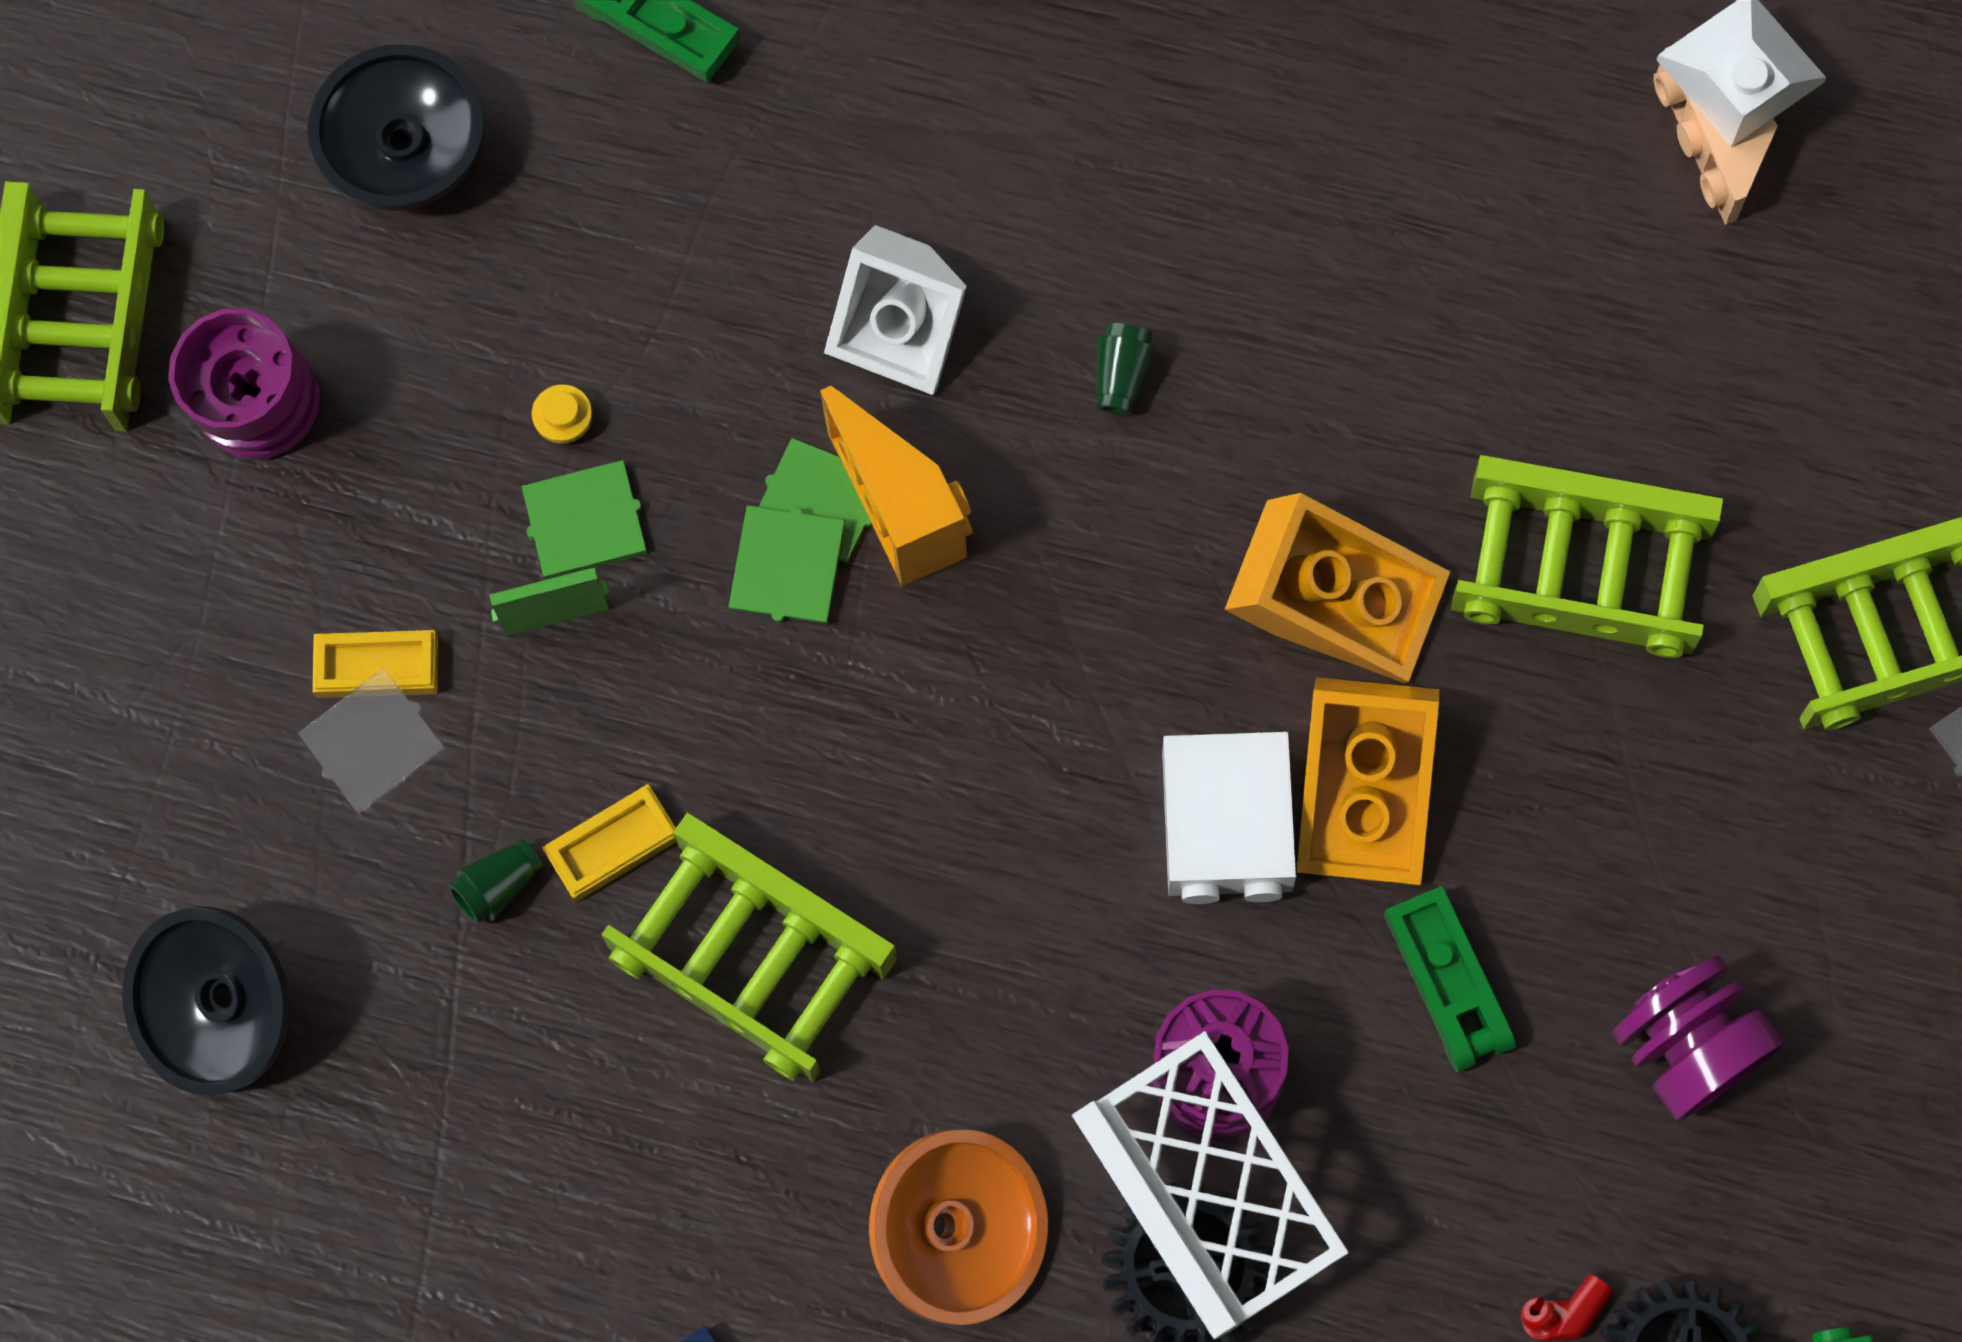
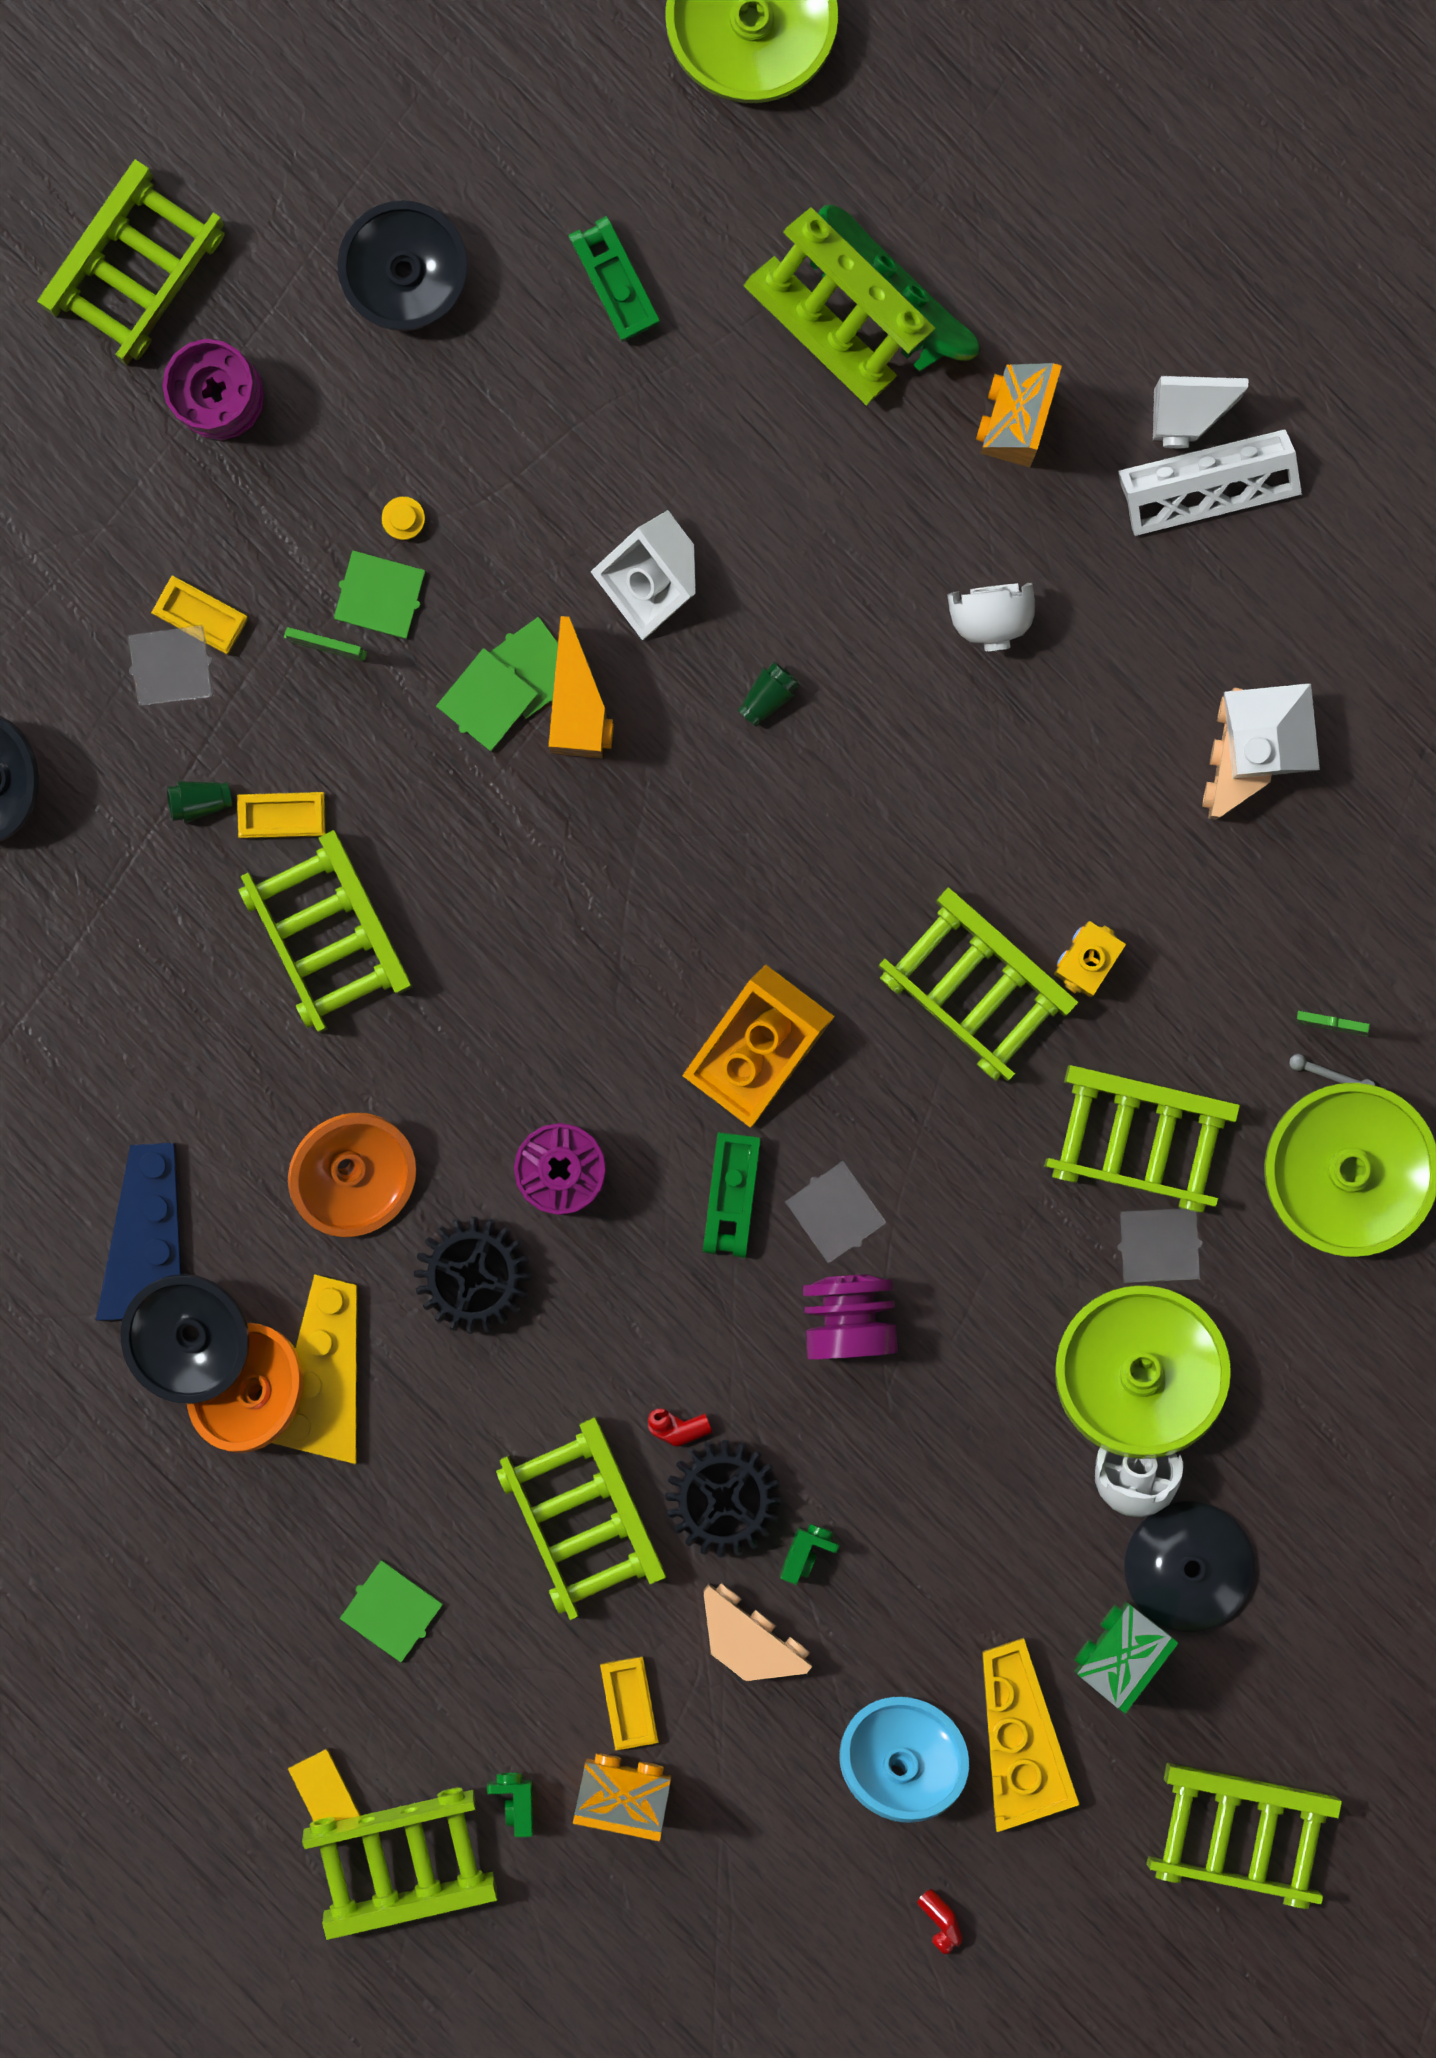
camera: 25 degrees right, 15 degrees up
white fence [1072,1031,1349,1339] -> none
white brick [1162,732,1296,904] -> none
light orange slope [1224,493,1450,683] -> none
none -> clear piece [785,1161,887,1263]
none -> white cylinder [947,583,1035,651]
none -> yellow head [1054,921,1126,997]

